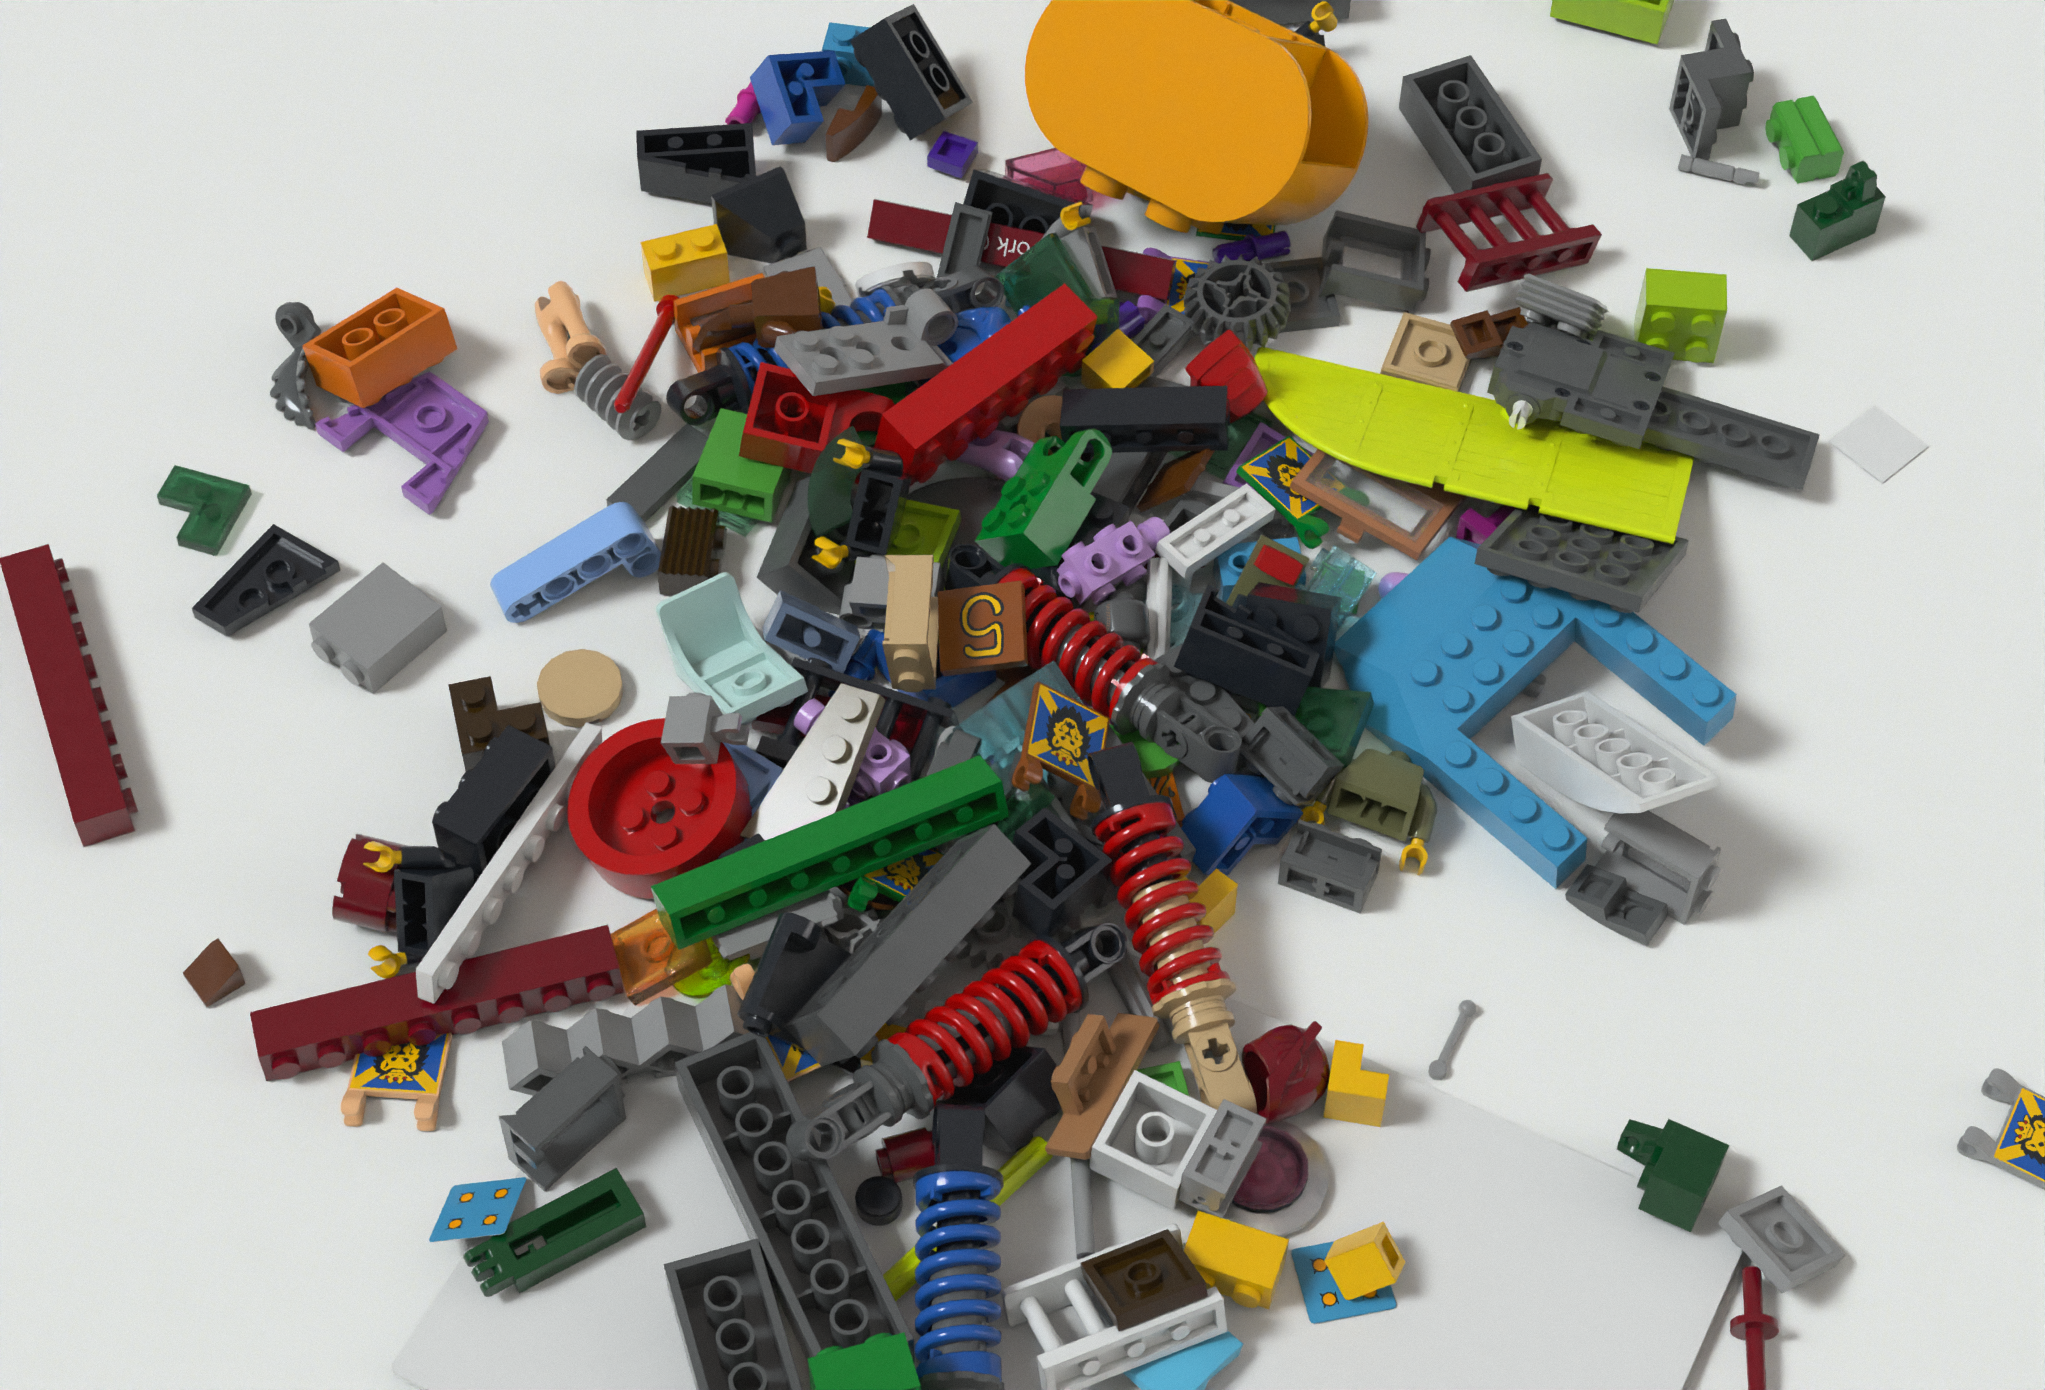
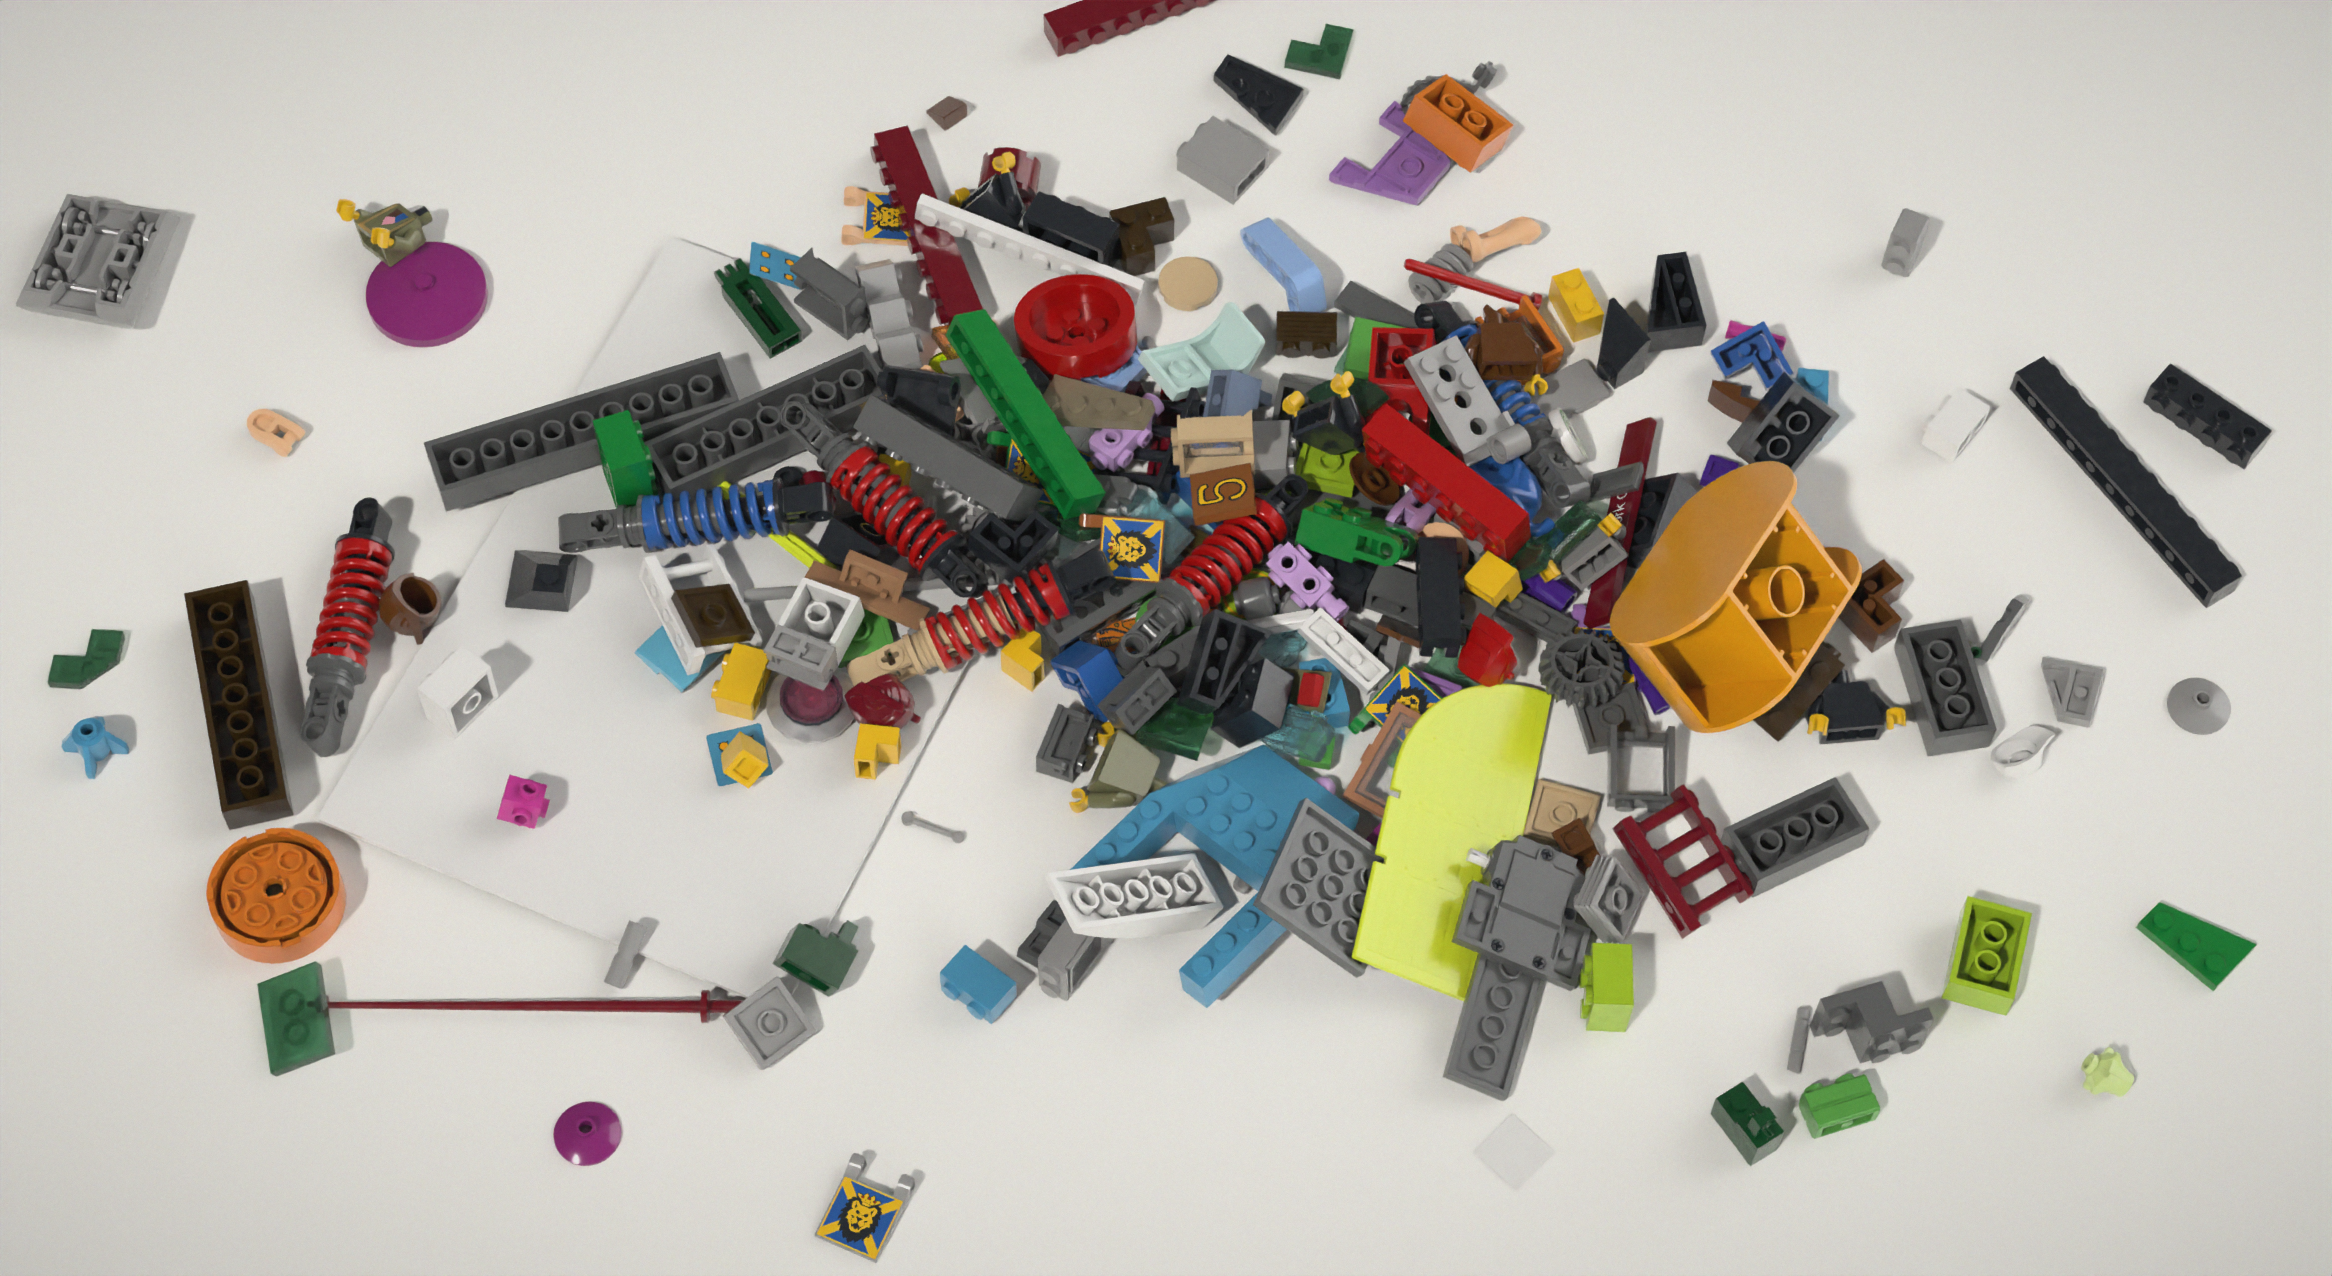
camera: 85 degrees right, 5 degrees up
light grey brick [661,692,750,764] -> none
none -> dark azure brick [940,945,1017,1024]
none -> reddish brown dish [1349,452,1400,506]

